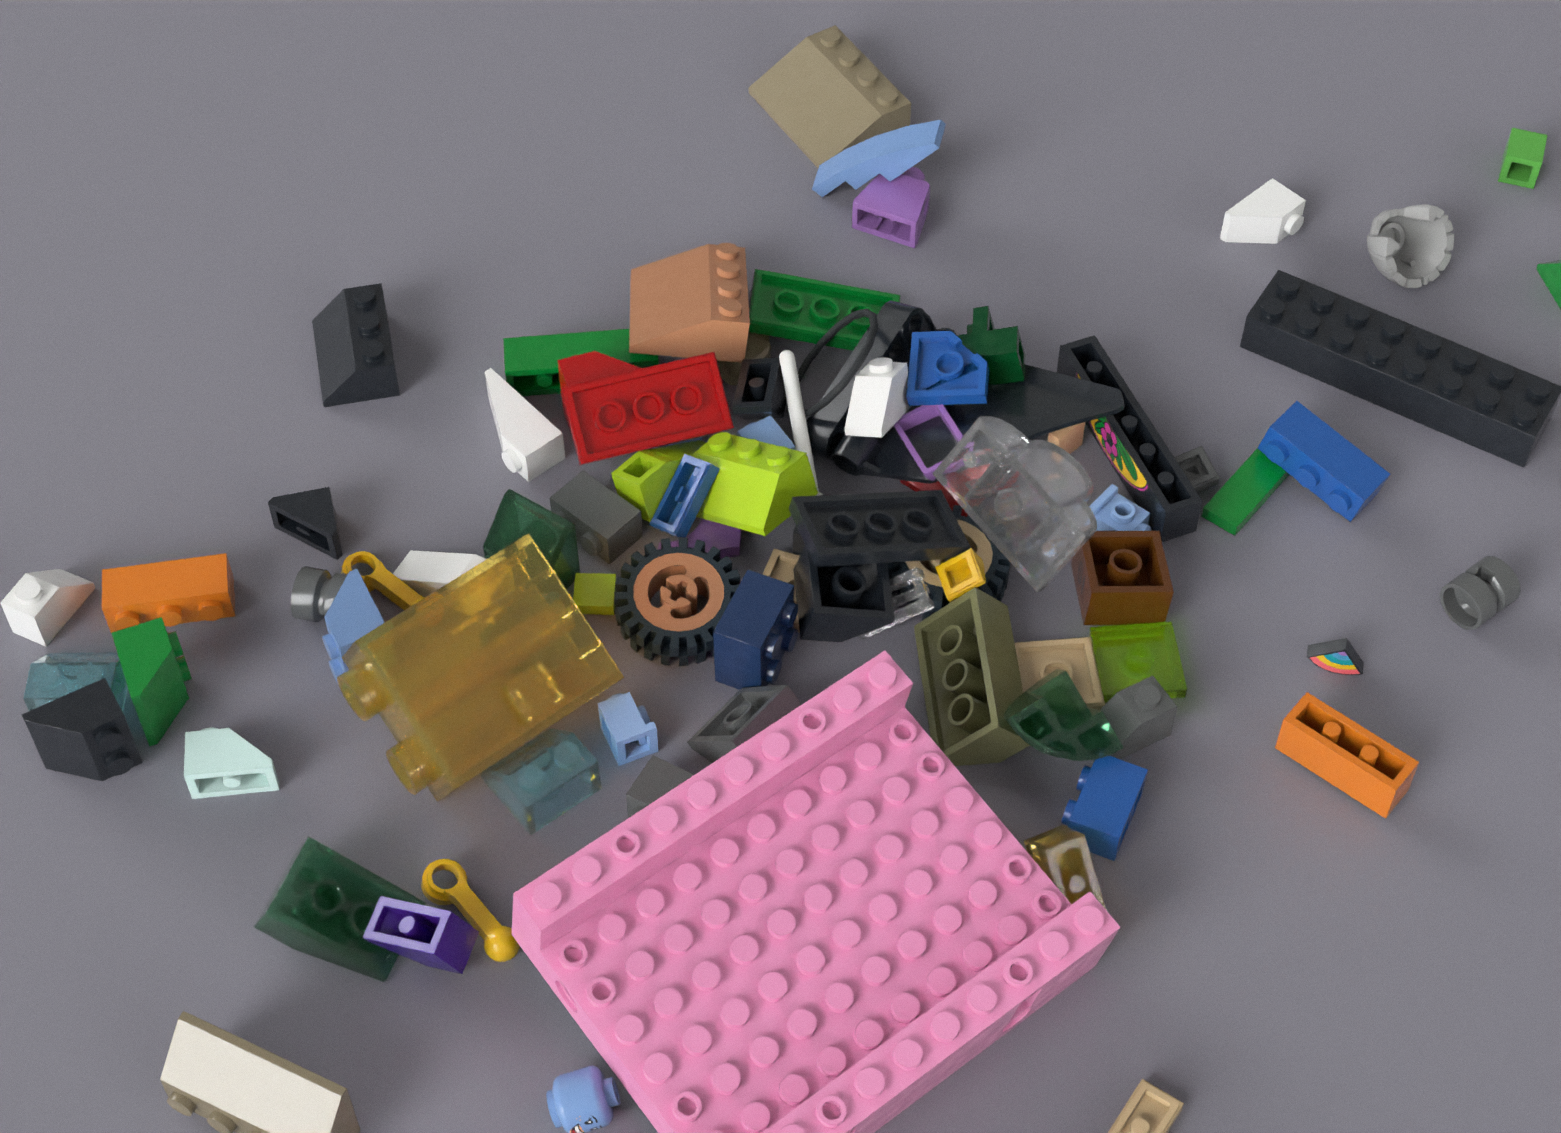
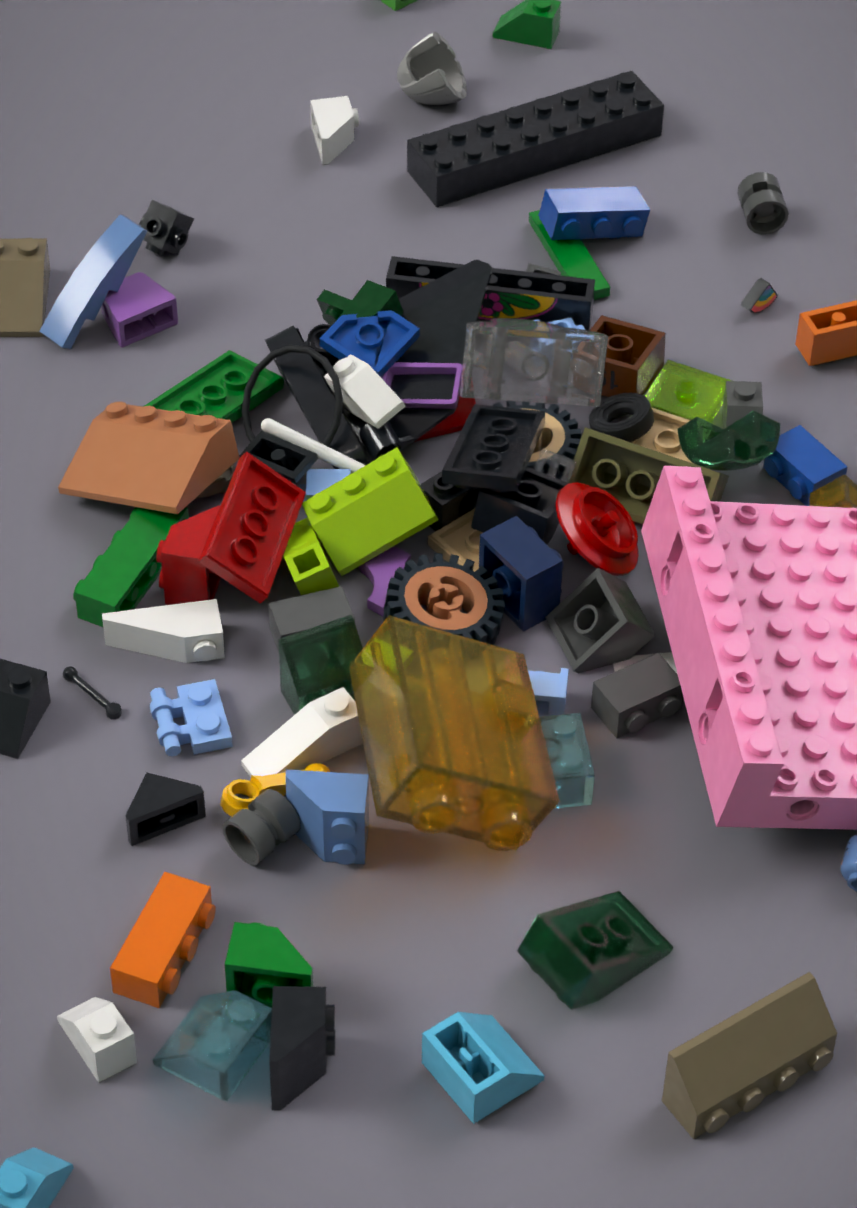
camera: 60 degrees left, 5 degrees down
light aqua slope [184,727,280,799] -> none
dark purple slope [363,896,479,974] -> none
yellow piece [421,859,520,962] -> none
blue tile [649,454,720,538] -> none
yellow slope [936,548,986,602] -> none
none -> black hinge [63,666,122,720]
none -> black brick [139,200,194,256]
none -> light blue plate [149,679,233,756]
none -> medium azure slope [422,1012,544,1124]
none -> red piece [556,482,639,576]
none -> black tyre [589,393,654,442]

